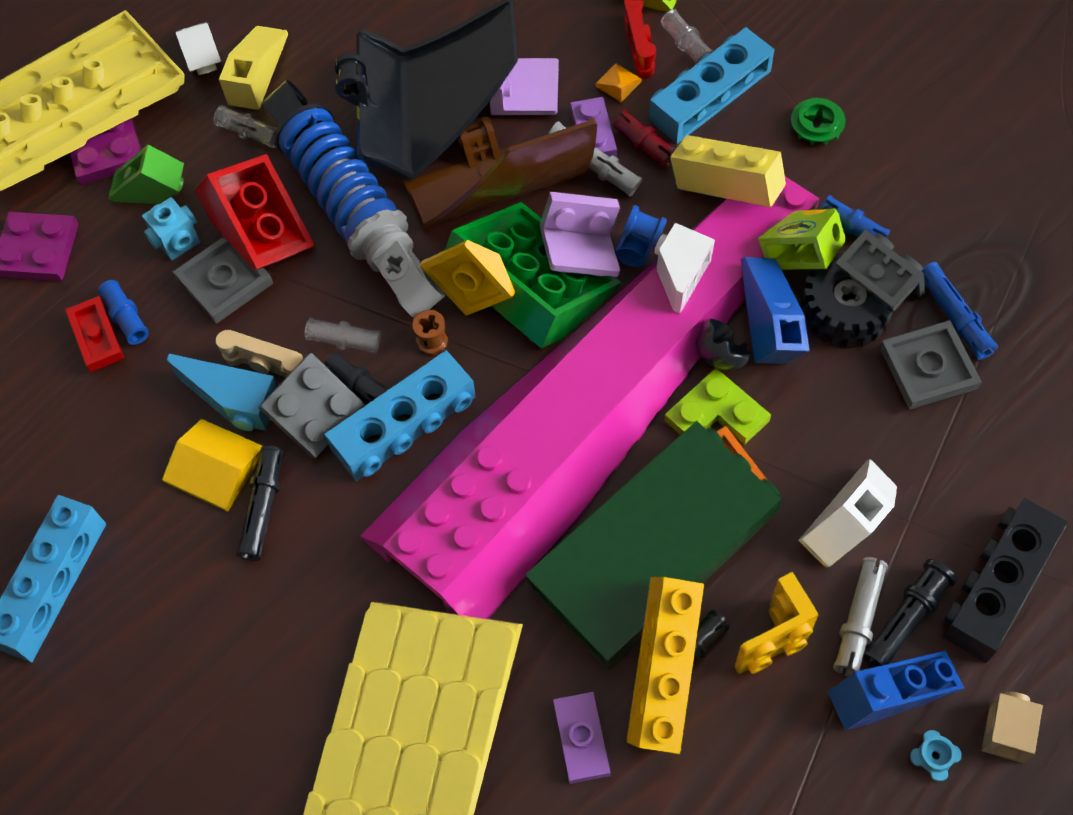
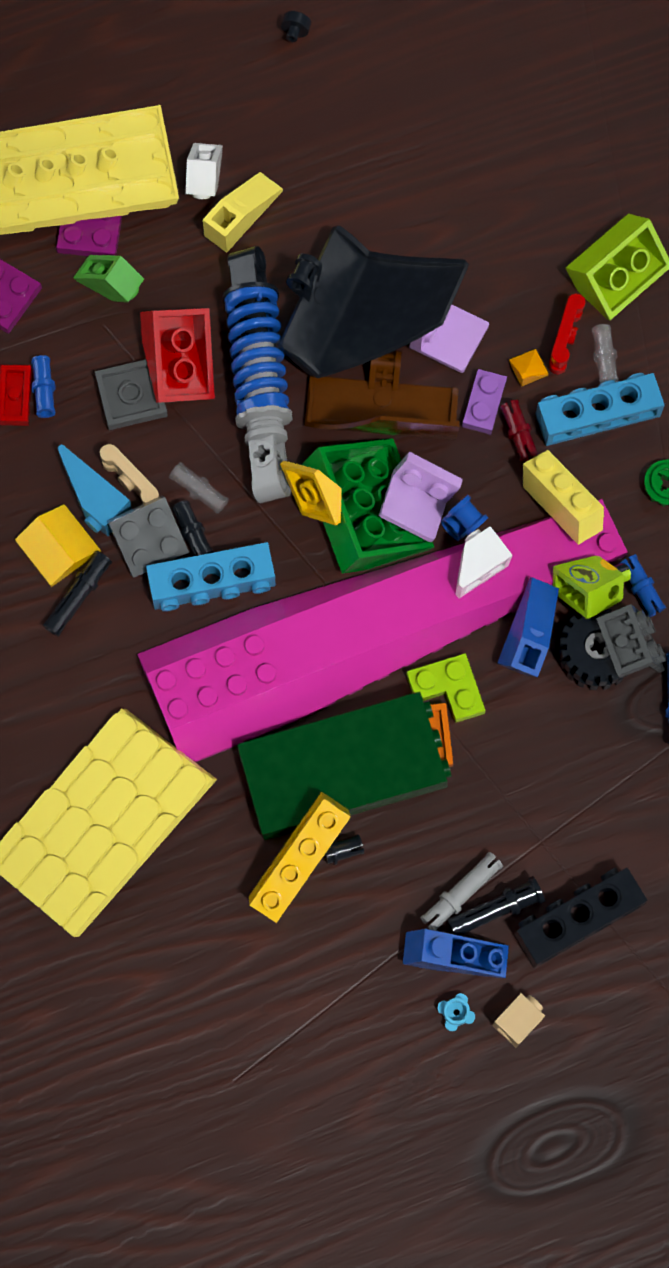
camera: 20 degrees right, 10 degrees up
medium azure brick [142,197,200,261] -> none
clear pin [214,105,277,148] -> none
dark orange bush [412,310,448,356] -> none
light grey pin [548,121,643,197] -> none
medium lavender plate [553,692,611,784] -> none
black hair [696,318,751,372] -> none
yellow bracket [735,572,819,674] -> none
white slope [798,459,897,568] -> none
dark grey plate [879,320,982,410] -> none

